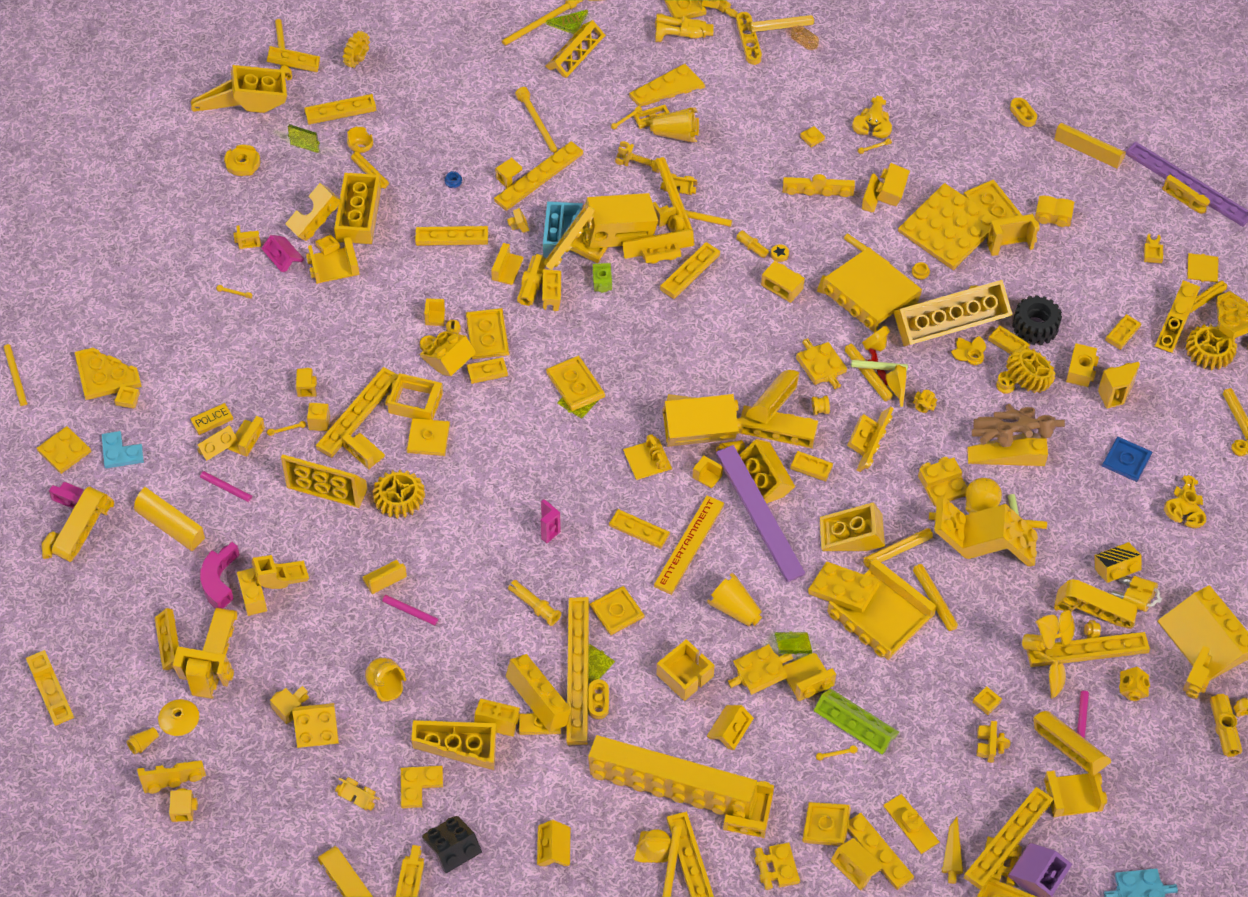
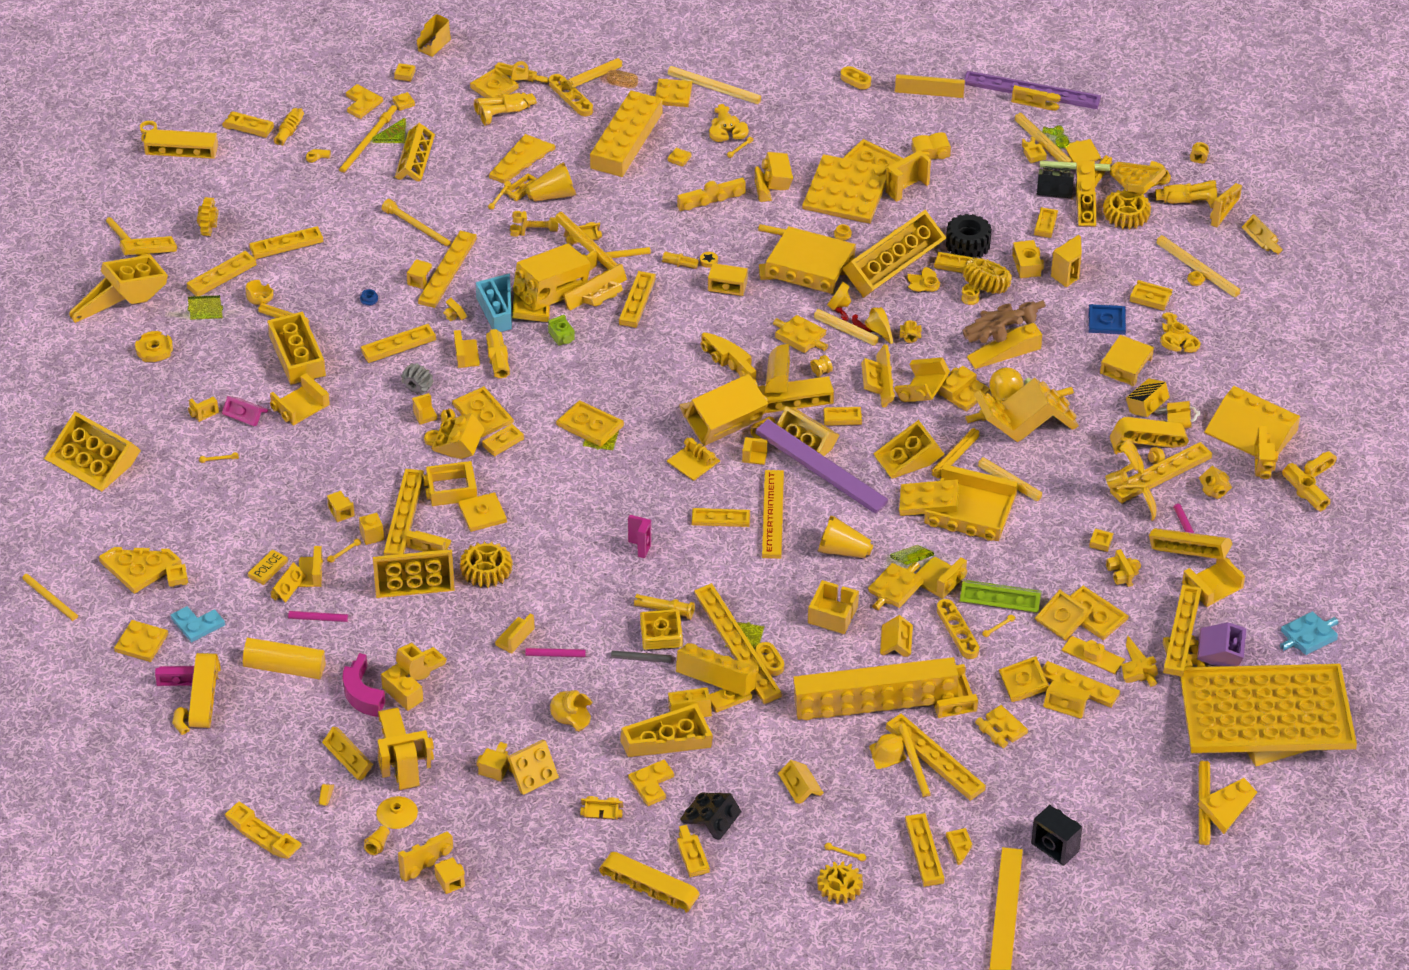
camera: 25 degrees left, 10 degrees down
yellow arch [285,183,341,241] -> none
yellow tile [315,235,340,256] -> none
yellow hinge [542,269,561,311] -> none
yellow plate [543,203,595,270] -> none
yellow tile [590,585,645,636] -> none
yellow tile [668,215,684,232] -> none
yellowish green bar [851,360,908,372] -> none
none -> yellow slope [44,411,141,492]
none -> yellow plate [249,226,324,259]
none -> yellow arm [306,149,331,163]
none -> yellow tile [319,783,334,806]
none -> light grey gear [401,363,434,394]
none -> yellow brick [590,90,663,177]
none -> flat silver bar [611,650,672,663]
none -> yellow brick [640,609,683,650]
none -> yellow plate [655,78,693,107]
none -> yellow axle [667,66,761,104]
none -> yellow slope [700,332,756,380]
none -> yellow panel [894,357,950,402]
none -> yellow beam [937,599,980,659]
none -> yellow axle [1014,113,1072,162]
none -> yellow plate [1035,589,1091,641]
none -> black bracket [1036,166,1074,198]
none -> yellowish green bar [1040,161,1110,171]
none -> clear neon green piece [1042,125,1069,148]
none -> yellow tile [1070,585,1129,640]
none -> yellow panel [1100,335,1154,386]
none -> yellow plate [1121,656,1158,683]
none -> yellow plate [1129,280,1173,311]

